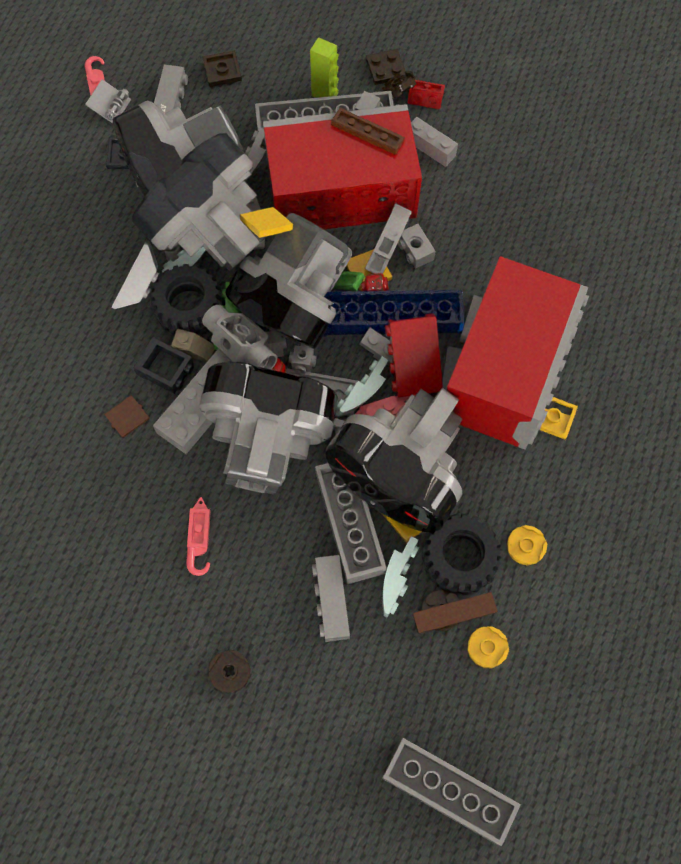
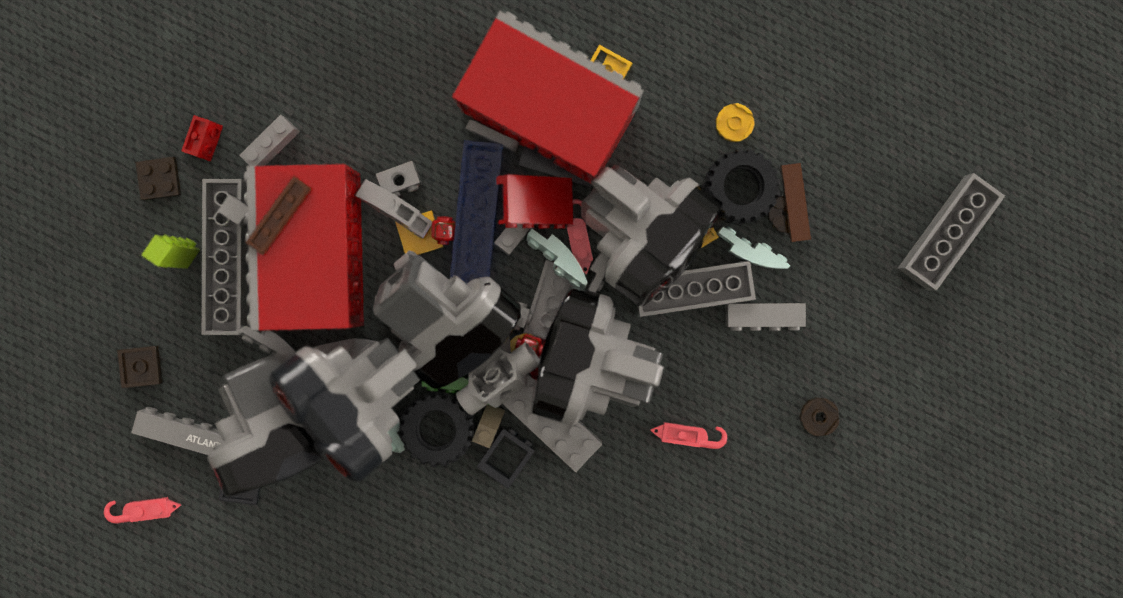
camera: 85 degrees left, 20 degrees up
light grey hinge [85,79,131,125] -> none
reddish brown piece [104,395,150,438] -> none
wedge [111,239,159,309] -> none
yellow tile [240,207,293,238] -> none
bright green tile [332,271,365,291] -> none
dark brown plate [382,71,416,98] -> none
yellow tile [468,626,509,668] -> none

